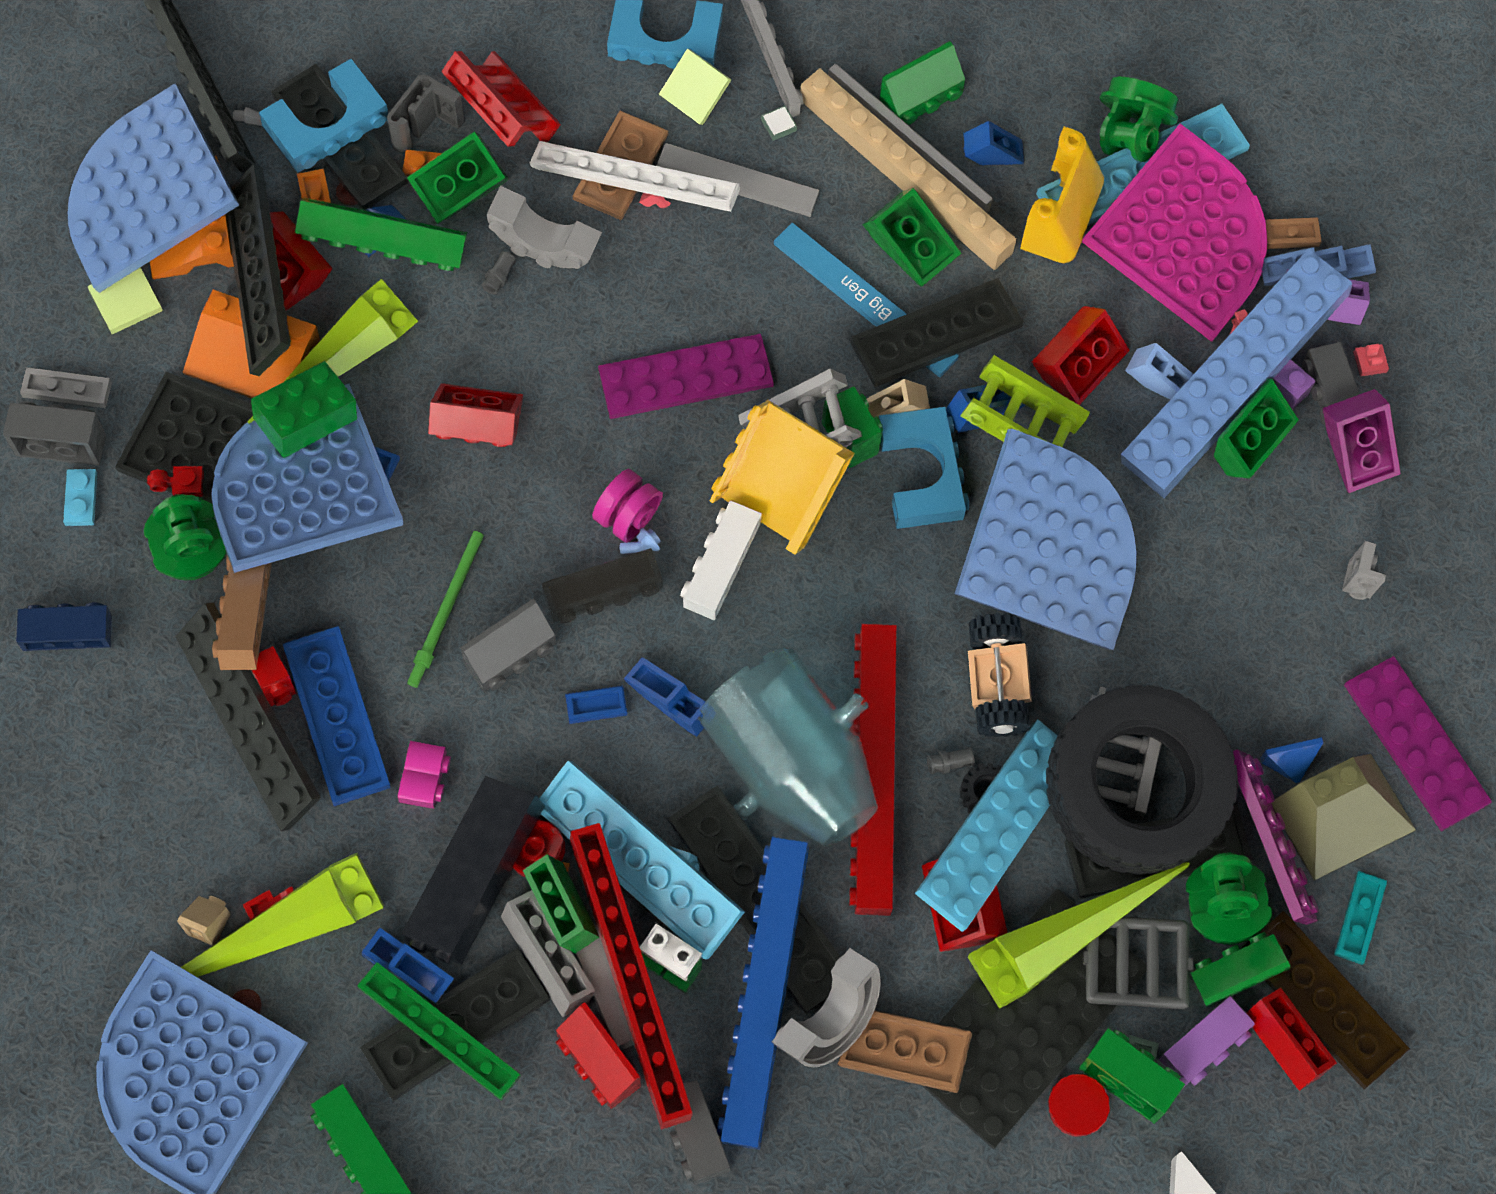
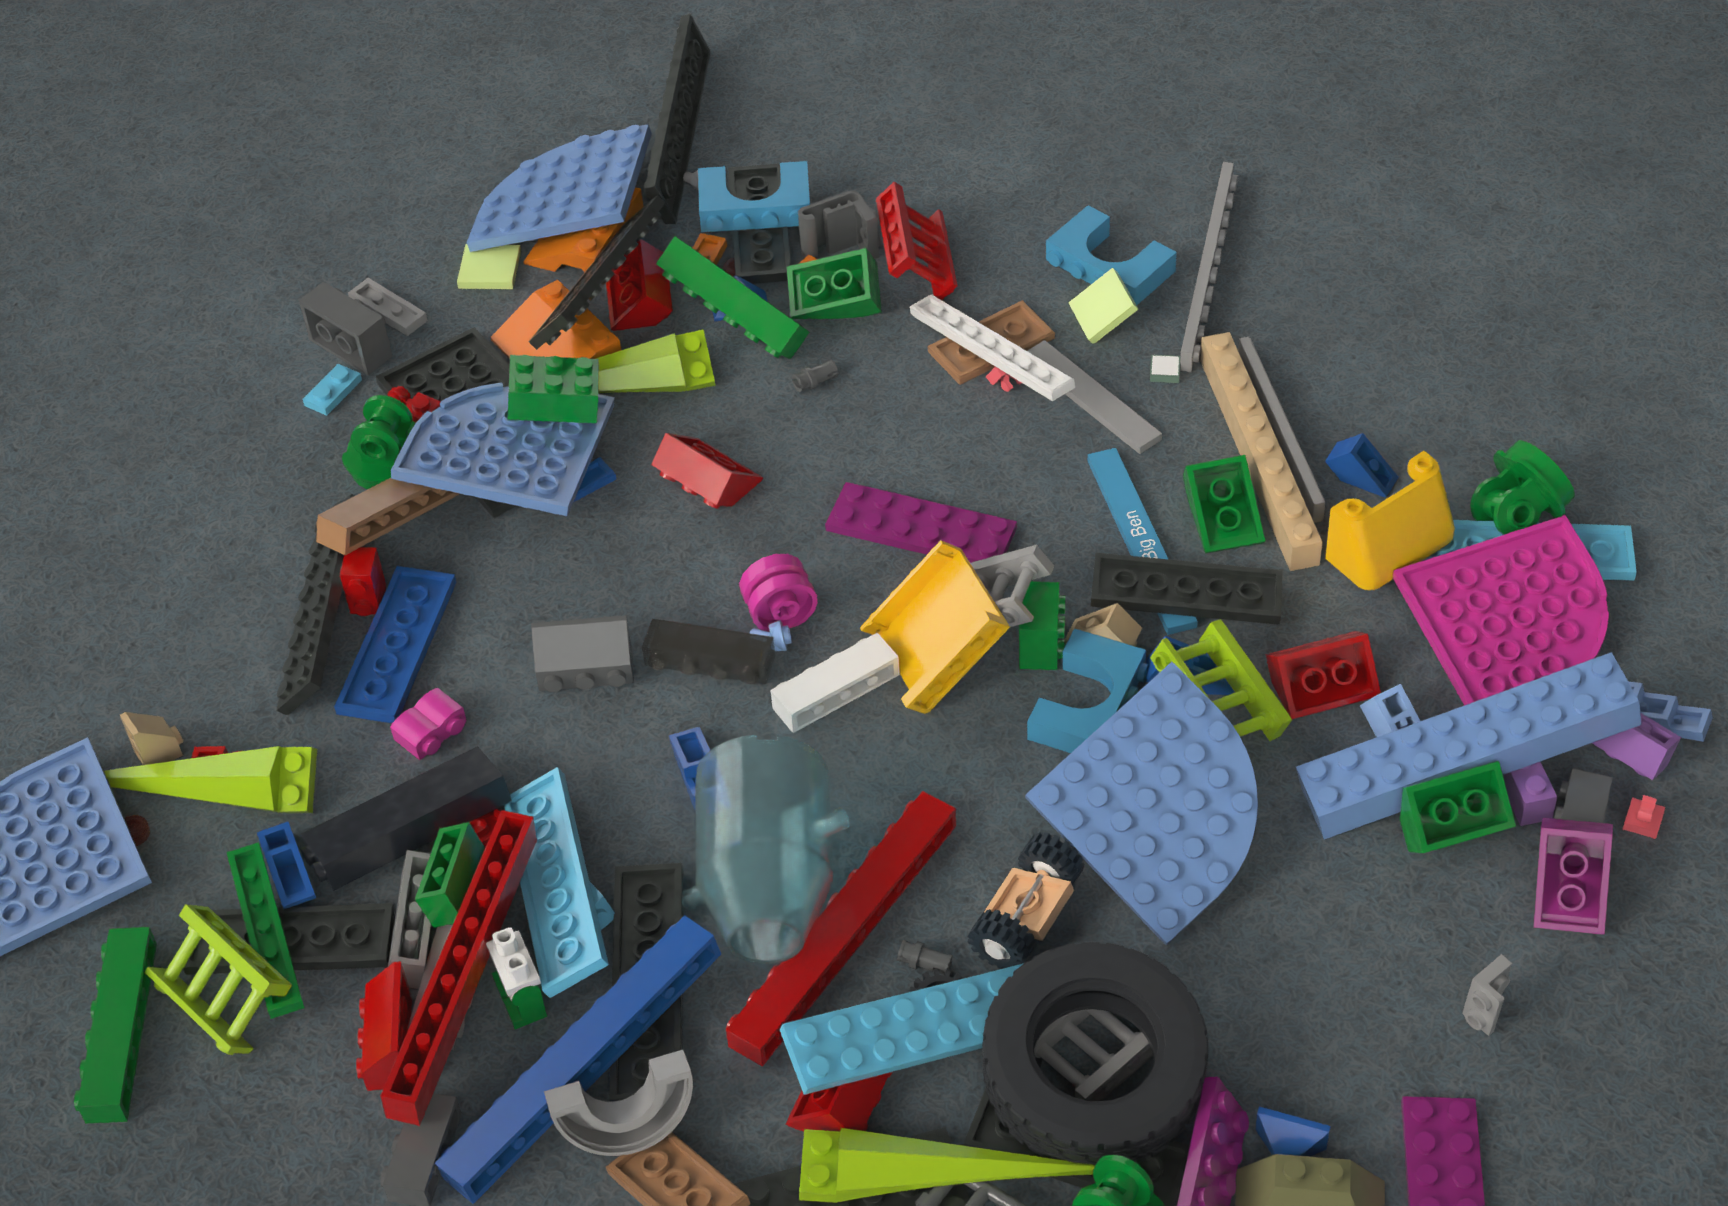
camera: 40 degrees right, 20 degrees down
dark blue brick [16,602,112,651] -> none
bright green bar [407,531,484,688] -> none
light grey brick [487,186,602,269] -> none
blue tile [565,685,627,724] -> none
green slope [879,41,965,125] -> none
medium nougat plate [1265,218,1322,249] -> none
none -> lime fence [144,904,292,1055]

